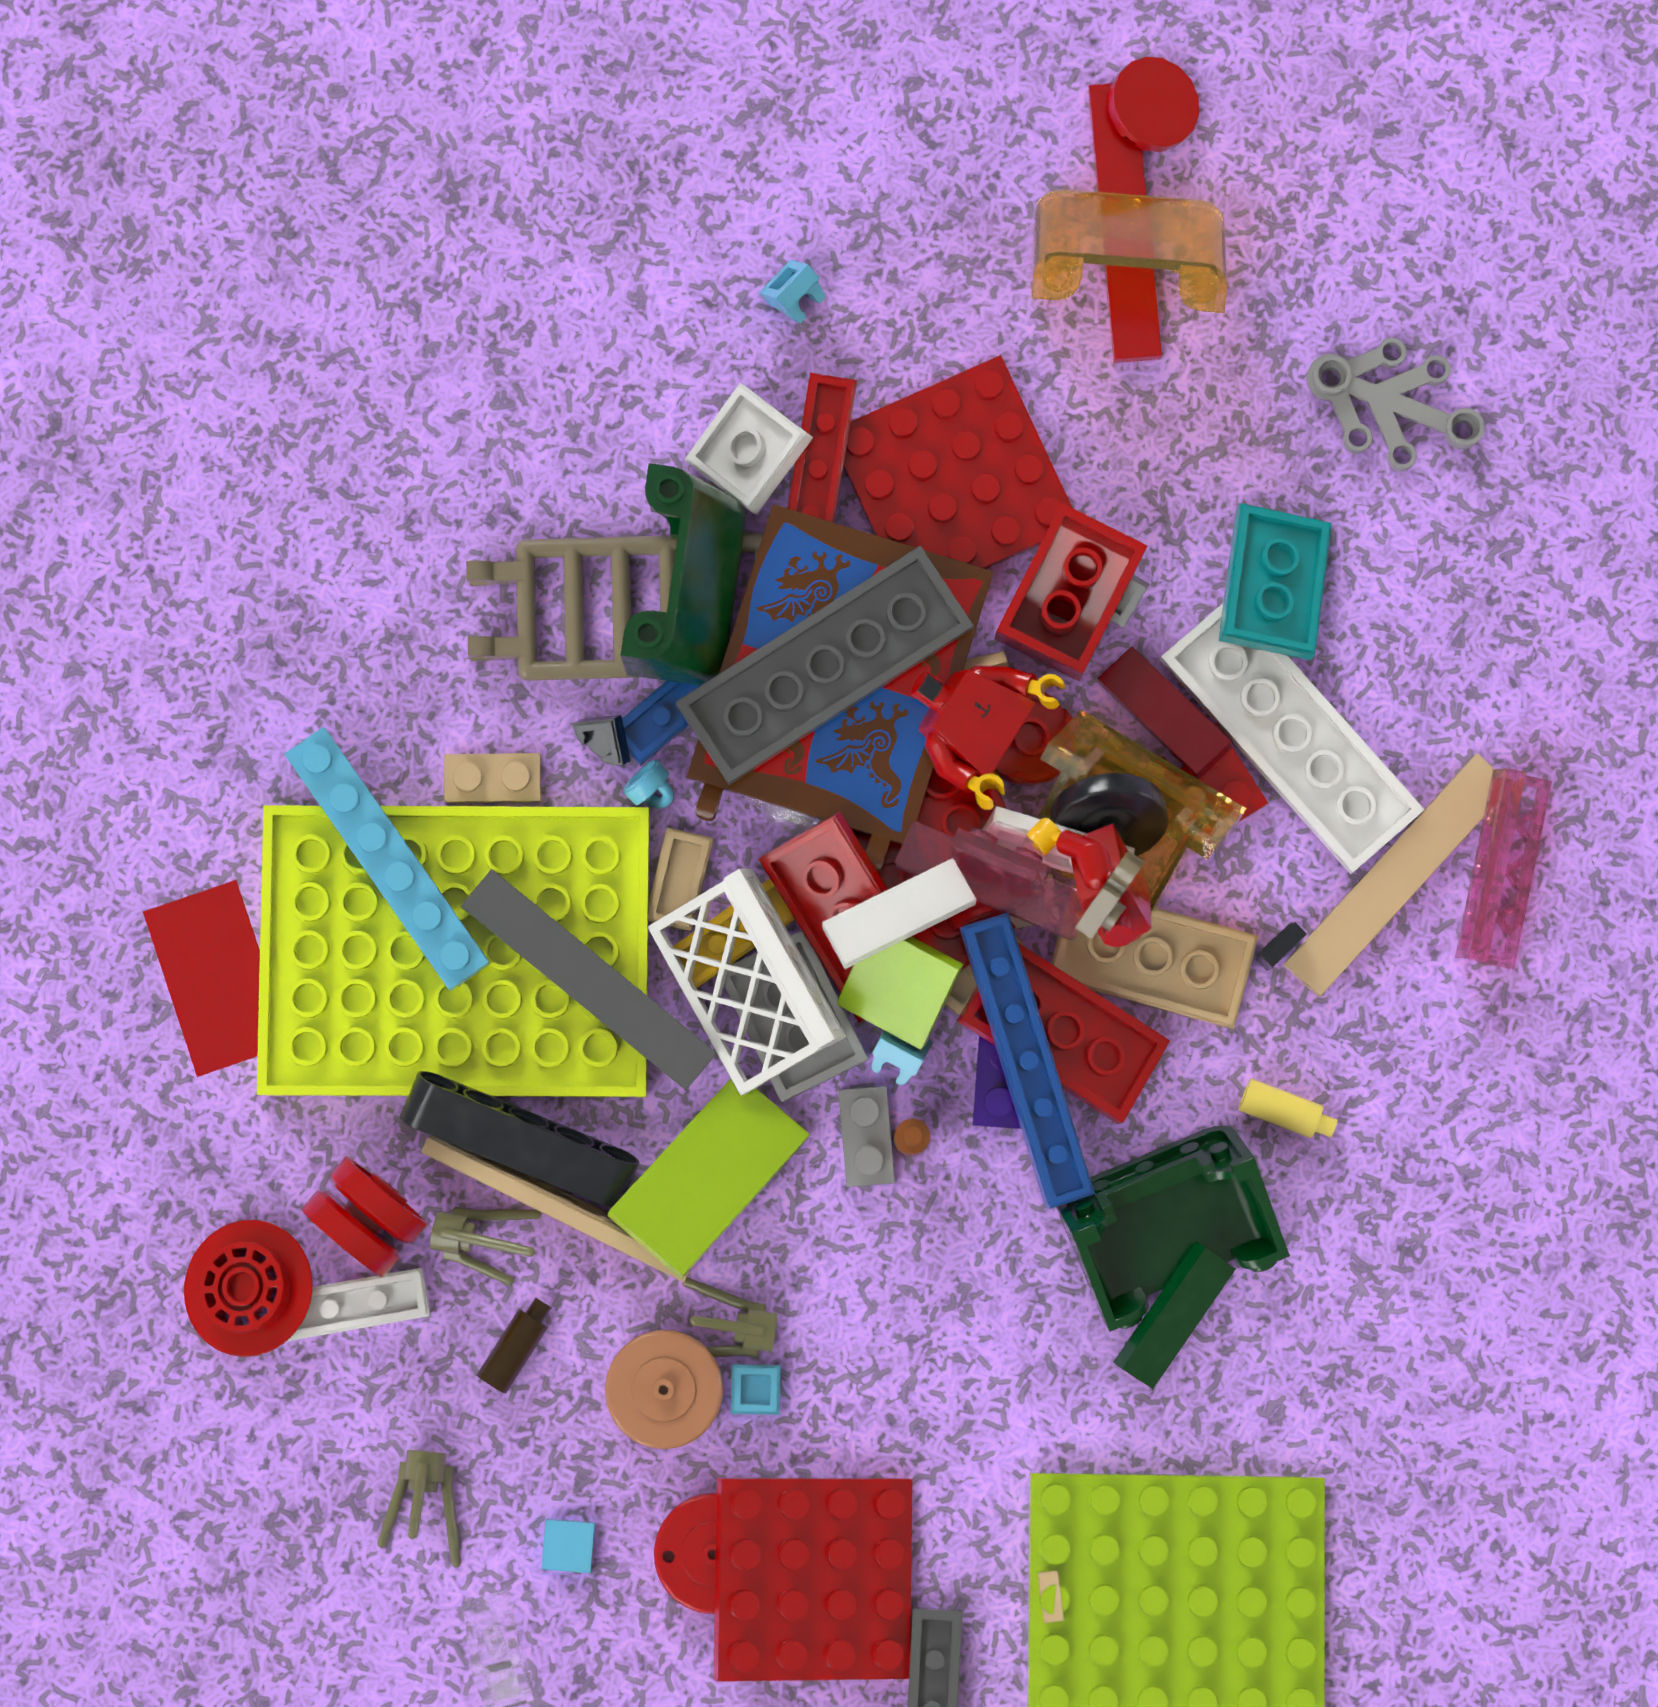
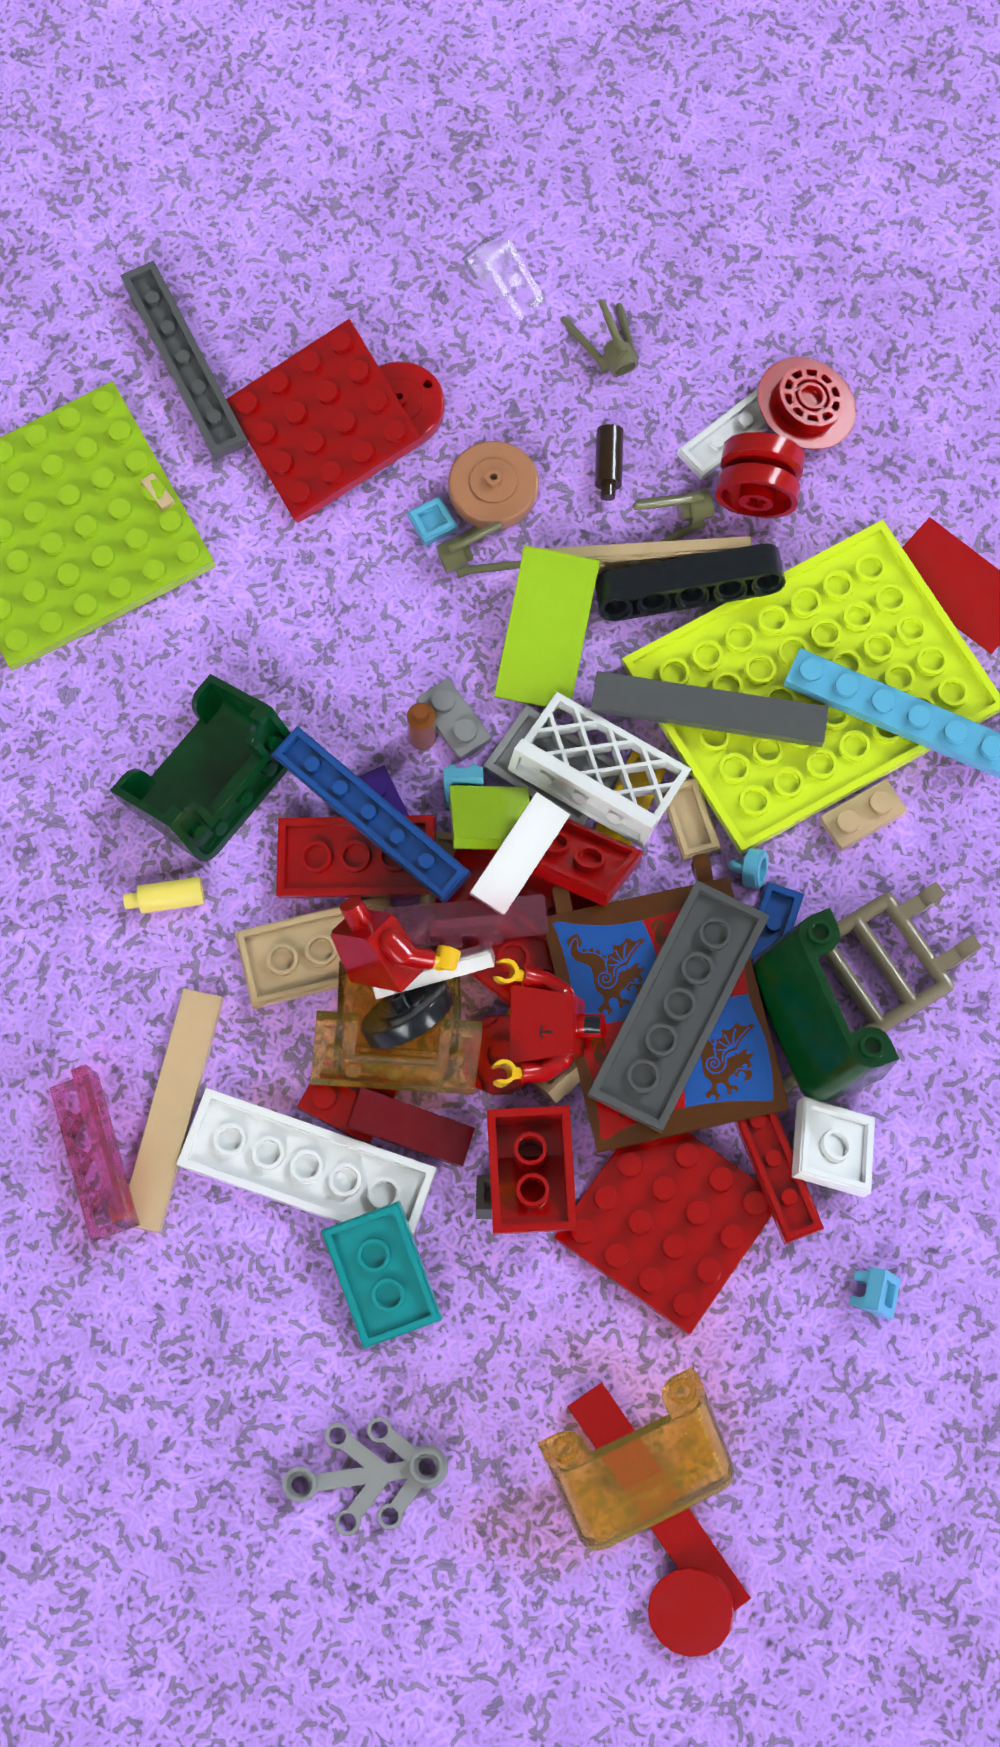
camera: 150 degrees right, 10 degrees down
medium azure tile [541,1519,595,1573] -> none
tile [572,715,631,765] -> none
dark tan plate [1075,850,1145,939] -> none
dark green tile [1113,1241,1236,1389] -> none
black tile [1256,922,1307,971] -> none

